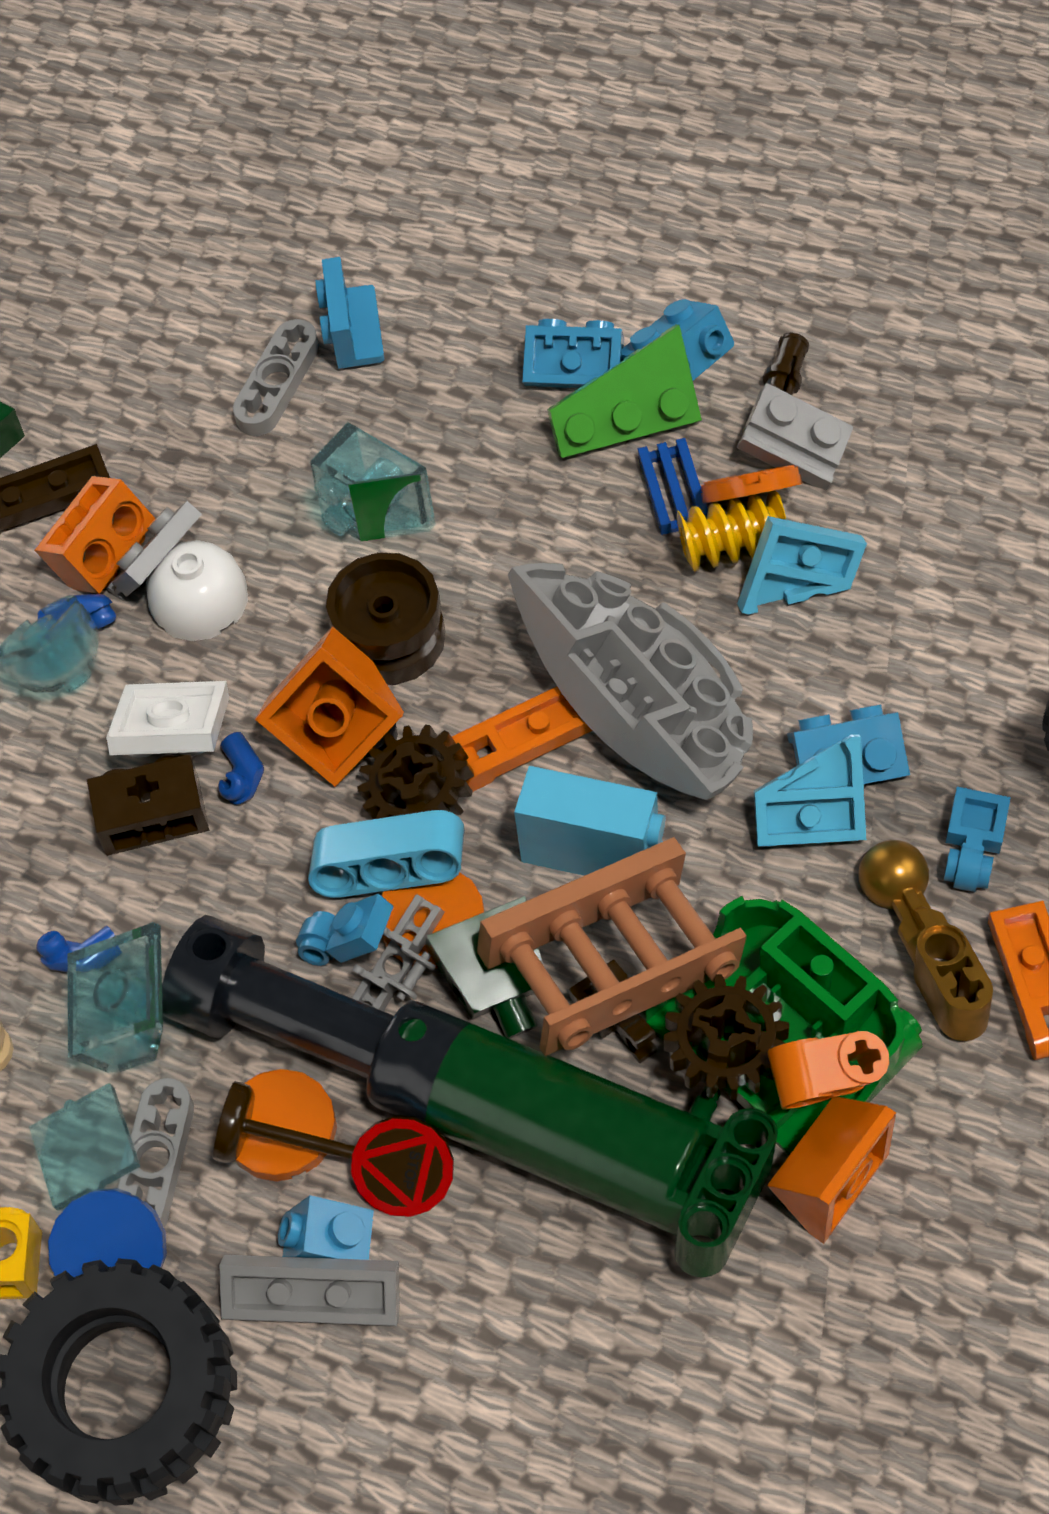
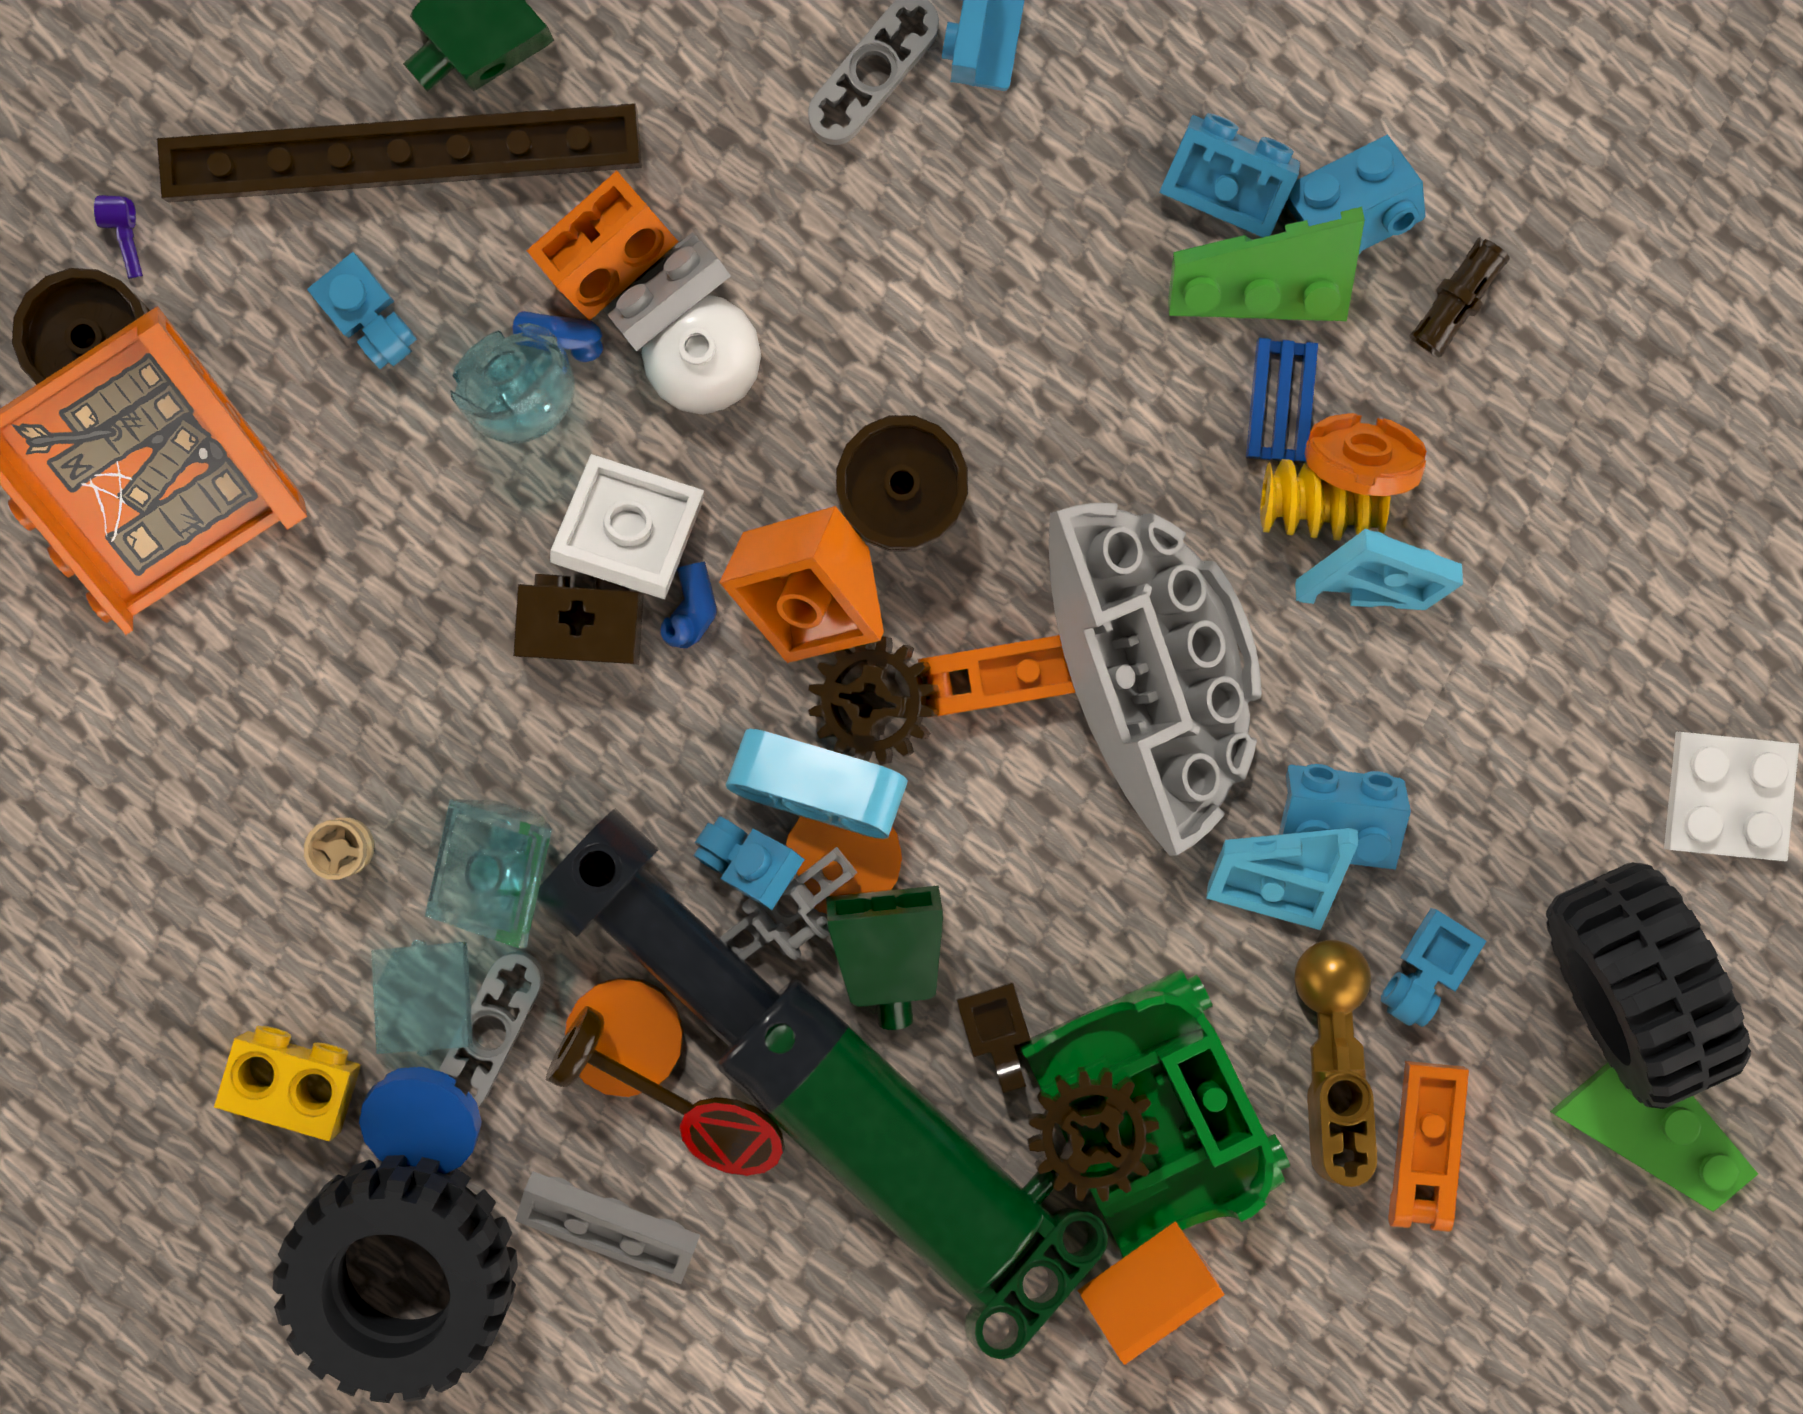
camera: 10 degrees right, 30 degrees up
blue arm [36,925,122,974] -> none
dark azure bracket [278,1195,374,1260] -> none
clear light blue slope [310,422,436,542] -> none
nougat fence [477,837,747,1056] -> none
medium azure brick [514,766,666,876] -> none
light grey plate [736,383,854,490] -> none
orange piece [767,1031,889,1109] -> none

